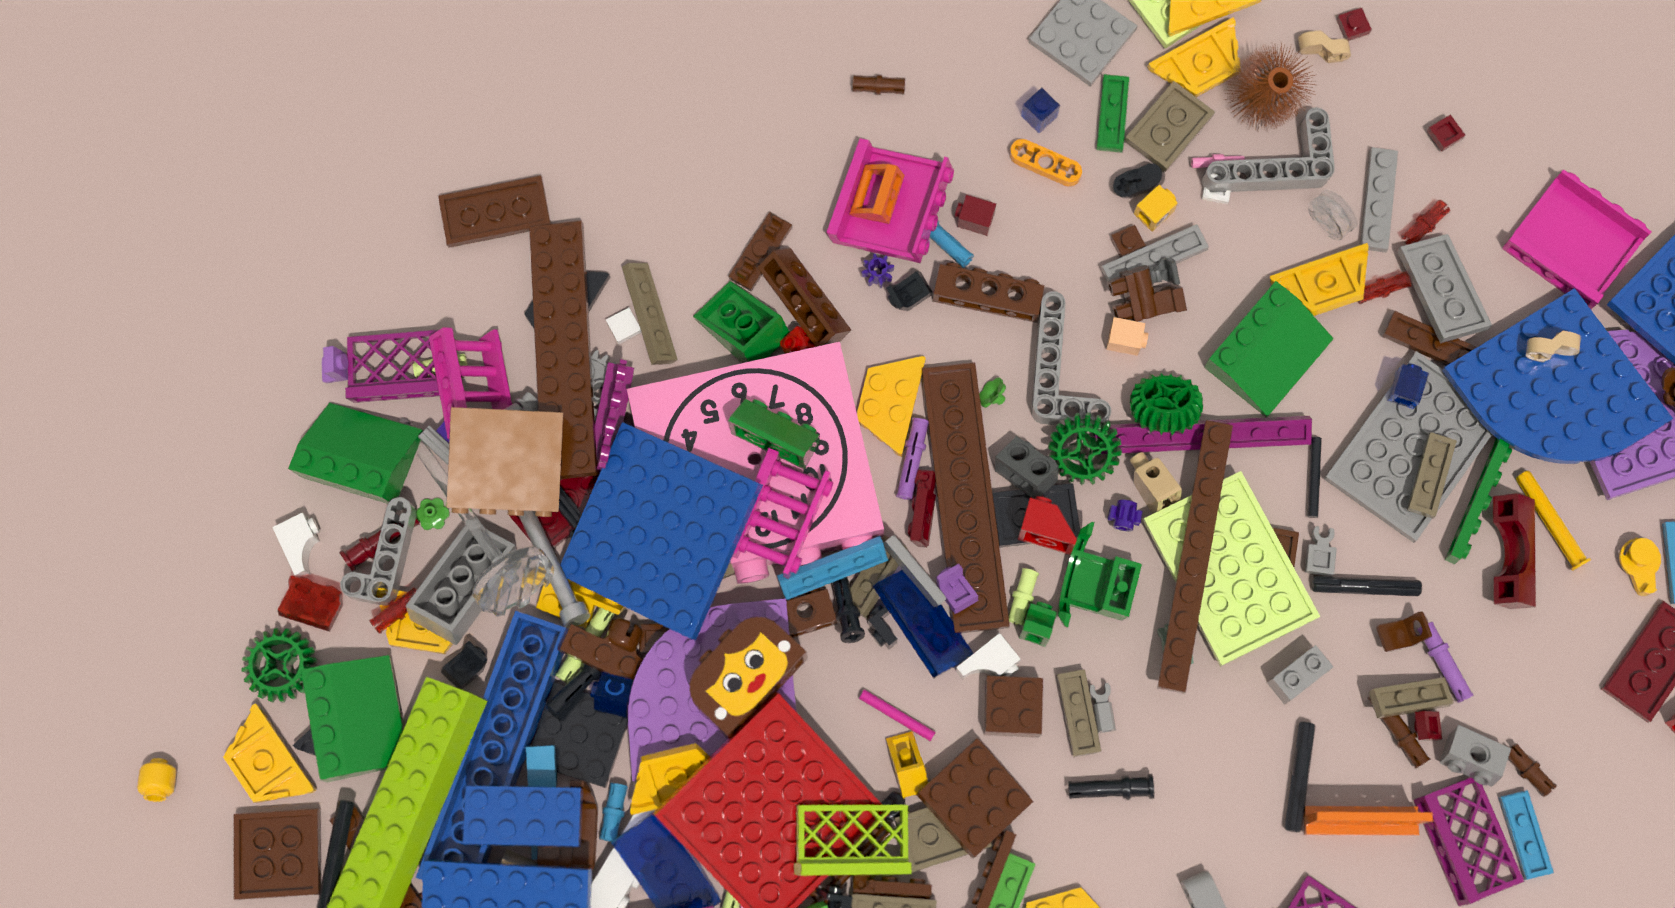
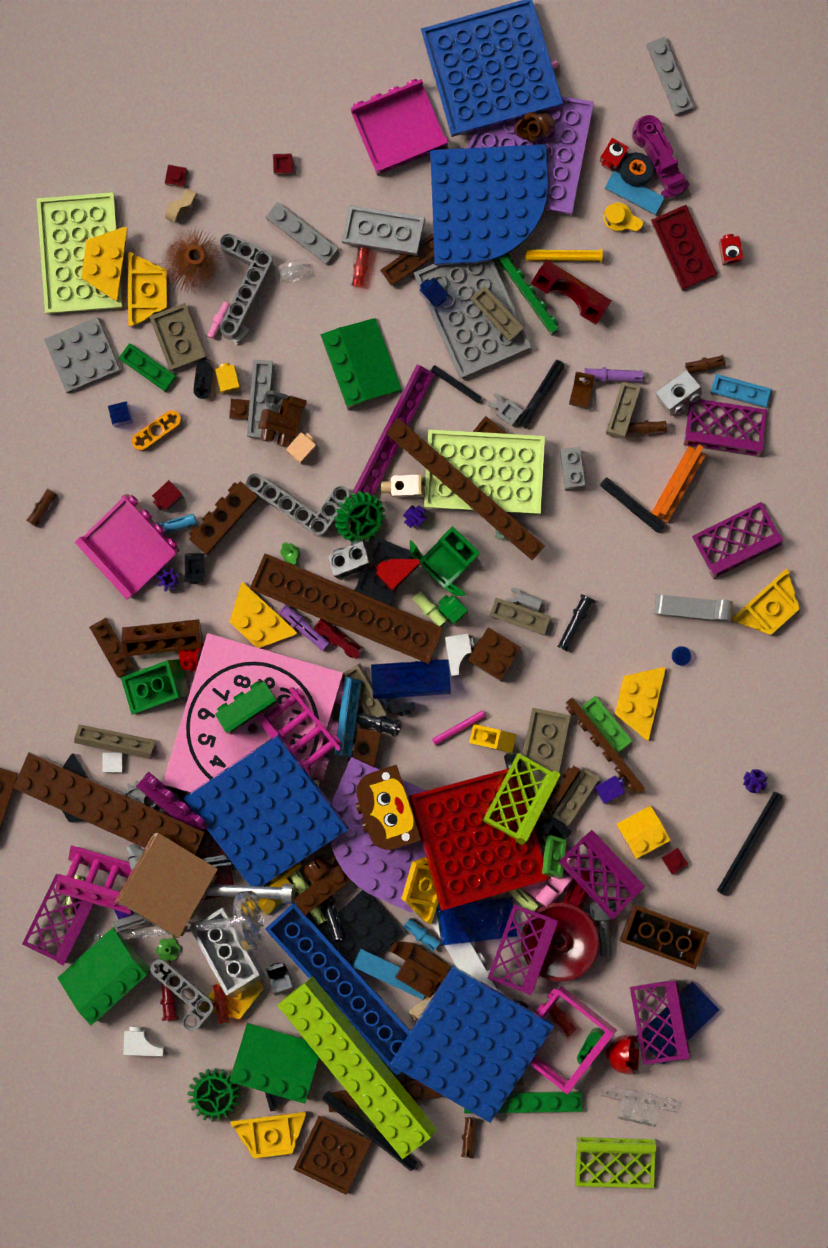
camera: 60 degrees left, 10 degrees up
yellow head [137,758,177,802] -> none
clear red bracket [278,575,343,632] -> none
medium lavender bracket [322,346,348,383] -> none
blue brick [463,786,583,847] -> none
clear blue brick [590,672,634,717] -> none
orange tile [849,164,905,224] -> none
light grey tile [883,535,946,607] -> none
reddish brown plate [916,738,1034,858] -> none
medium lavender bracket [936,564,978,614] -> none
green gear [1129,372,1203,436] -> none
yellow wing [1270,243,1369,316] -> none
clear red pin [1401,200,1450,245] -> none
dark red plate [1414,711,1443,741] -> none
tan piece [1526,331,1581,362] -> none

